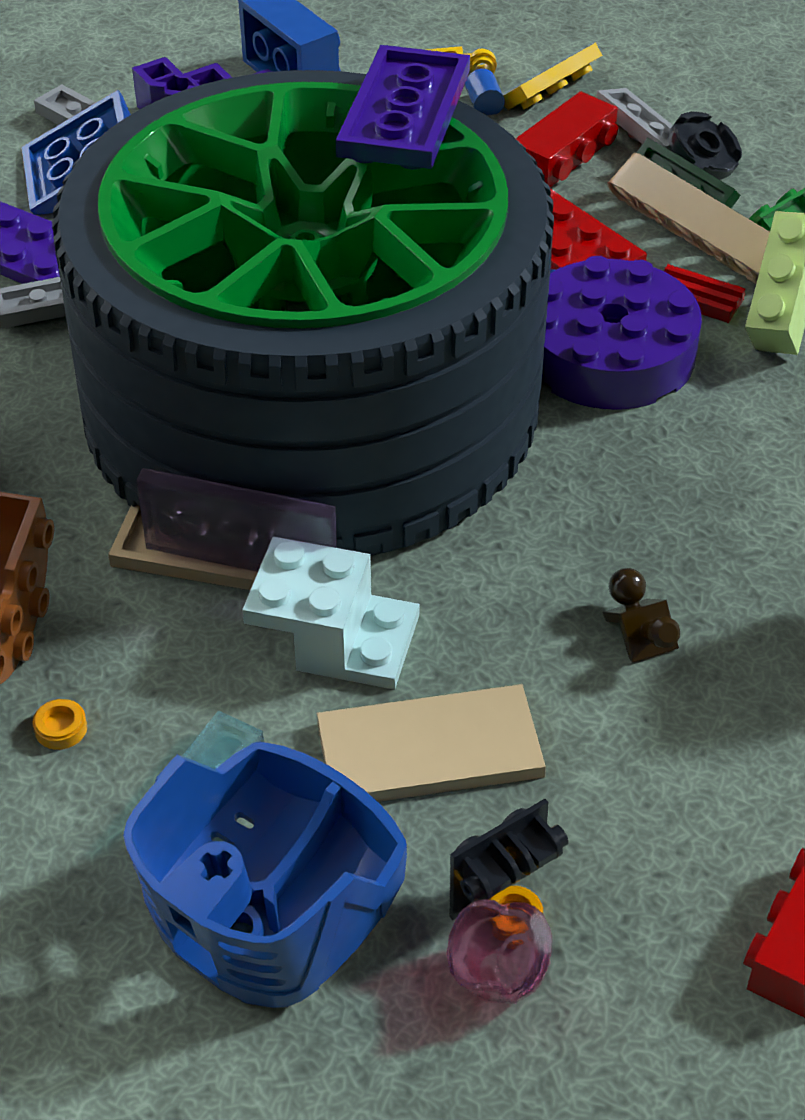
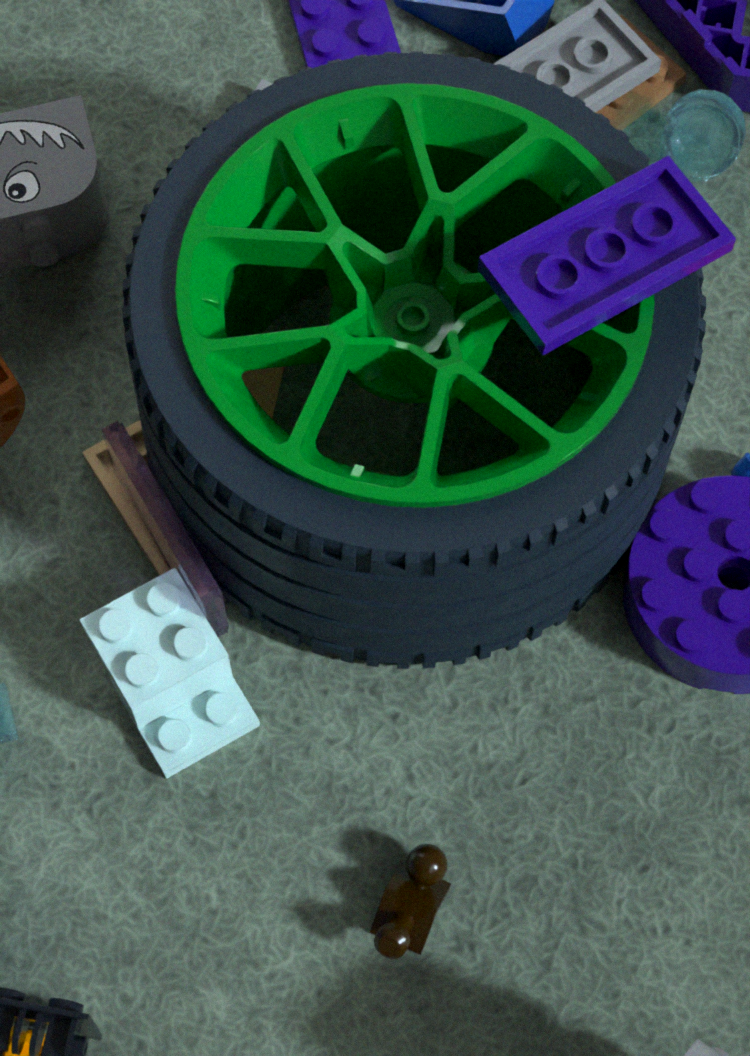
camera: 45 degrees right, 20 degrees up
tan tile [317,684,546,802] -> none

